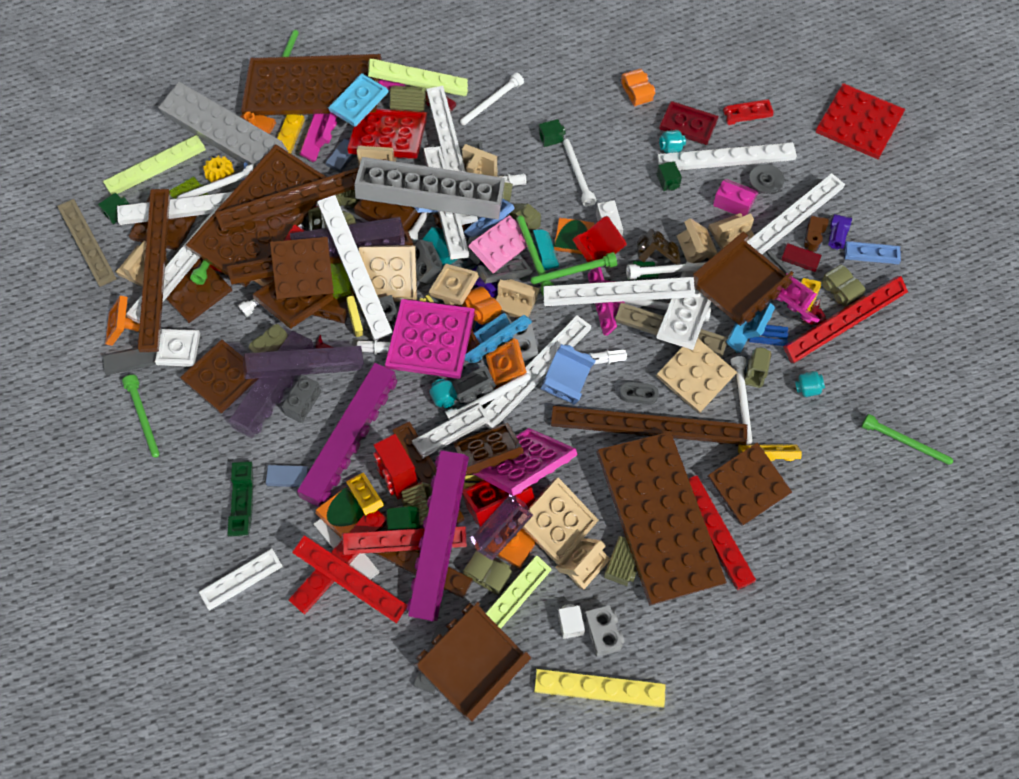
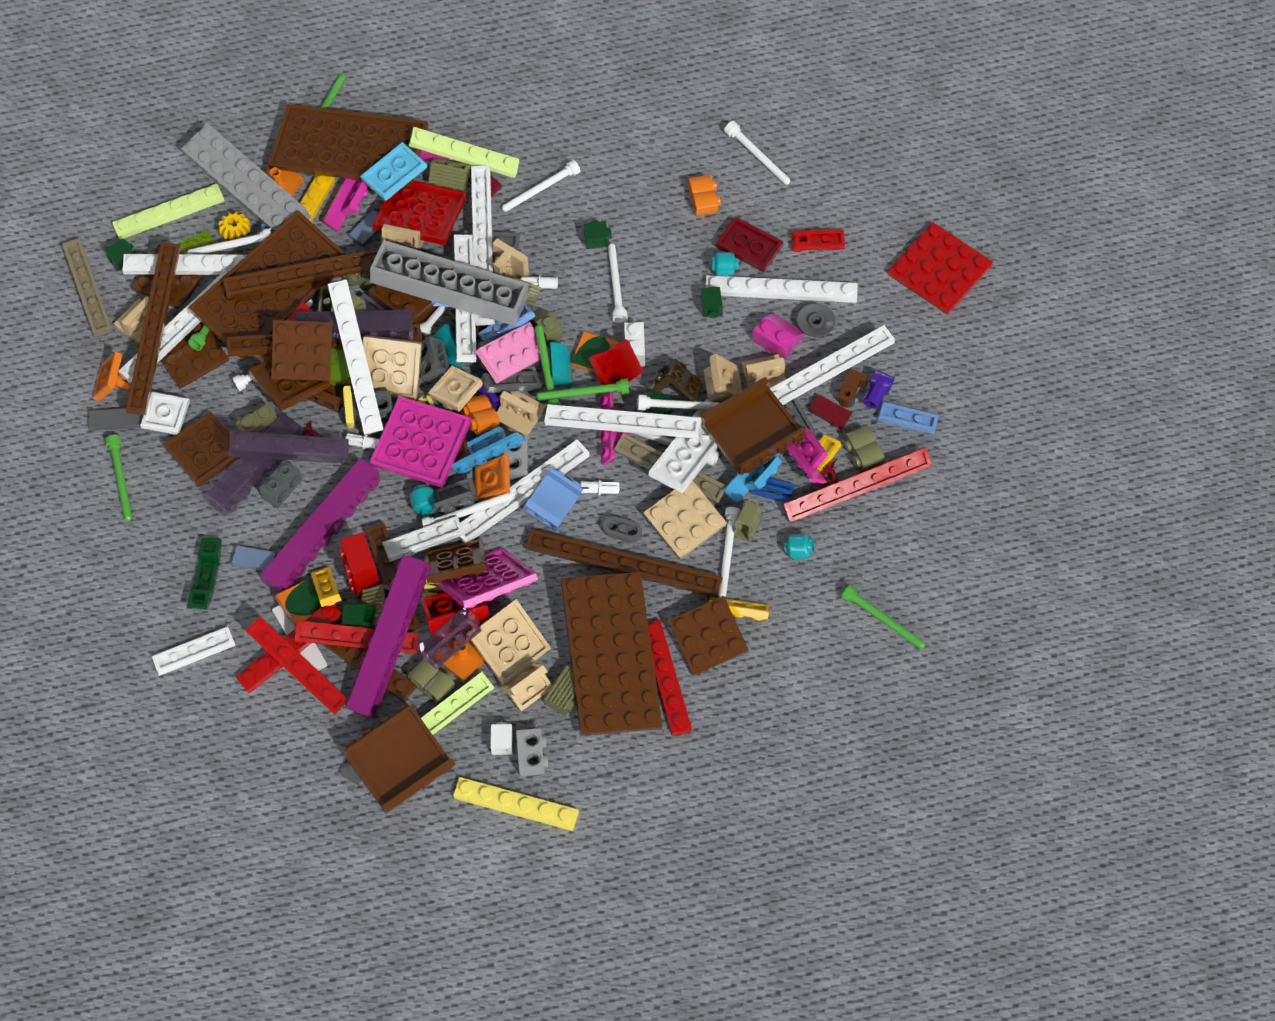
camera: 10 degrees right, 0 degrees up
none -> white piece [724,121,790,184]

